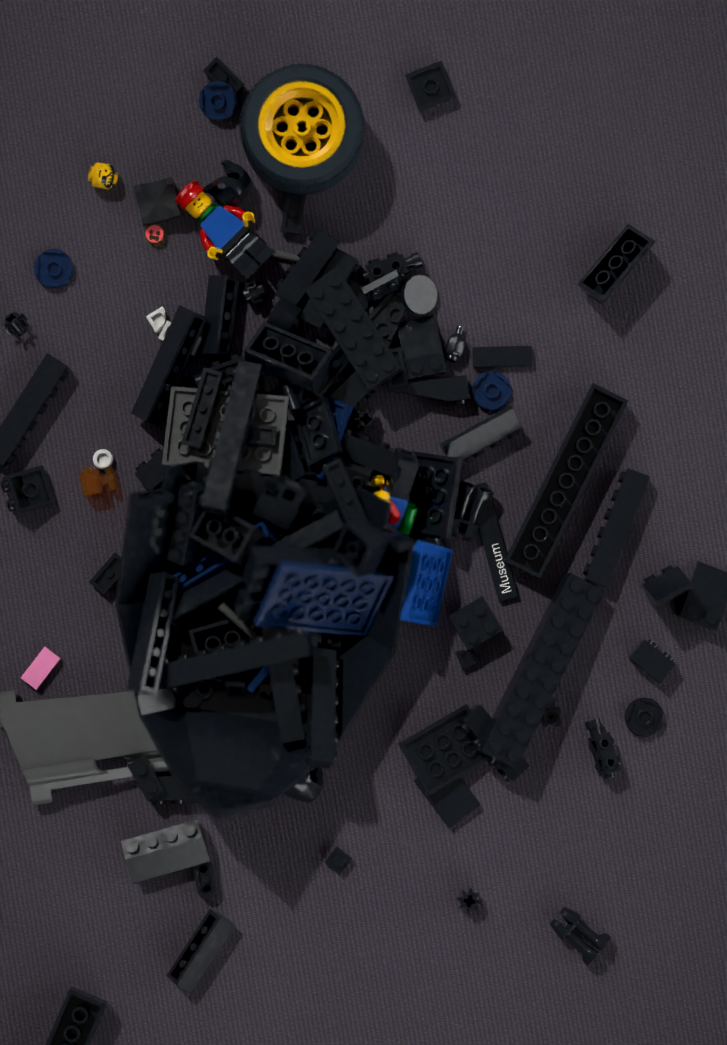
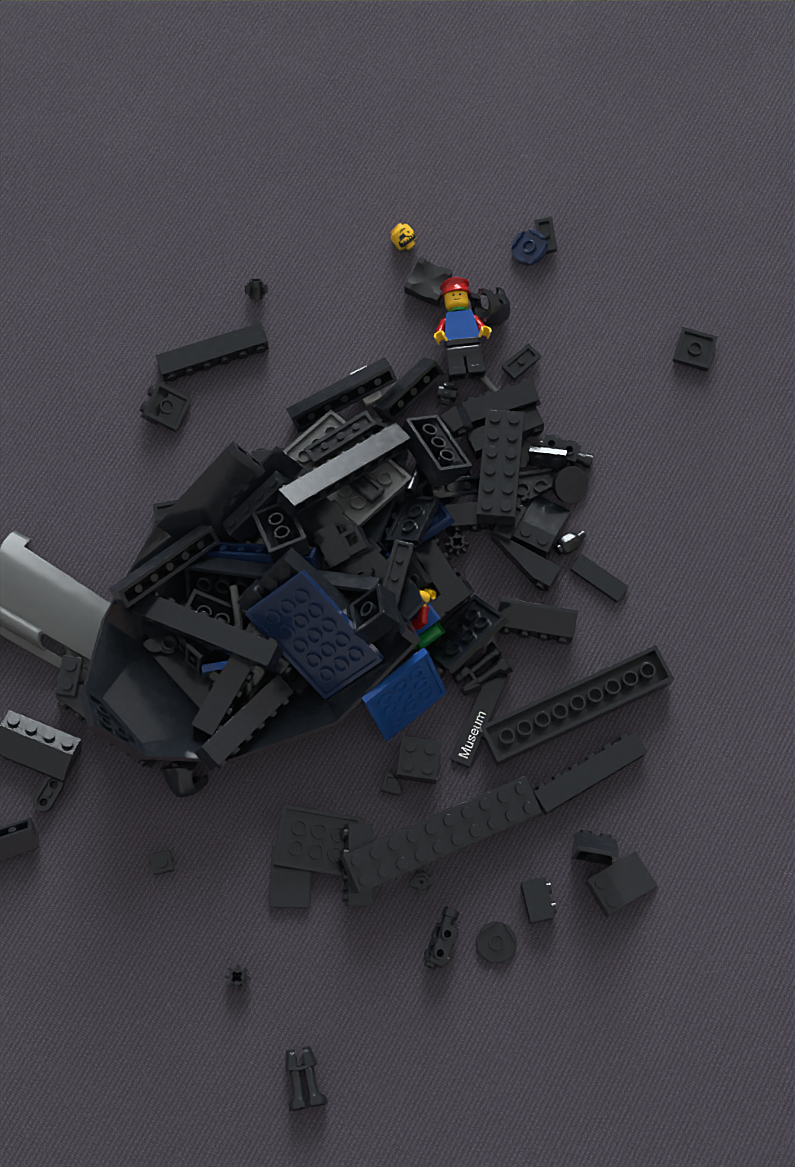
camera: 35 degrees right, 15 degrees down
bright pink tile [21,646,61,690] -> none
dark blue tile [34,249,74,289] -> none
clear orange brick [79,466,117,497] -> none
white tile [93,449,113,469] -> none
tile [145,224,165,244] -> none
white tile [146,306,166,334] -> none
wheel [240,64,364,195] -> none
dark blue tile [472,371,511,411] -> none
black slope [578,224,655,304] -> none

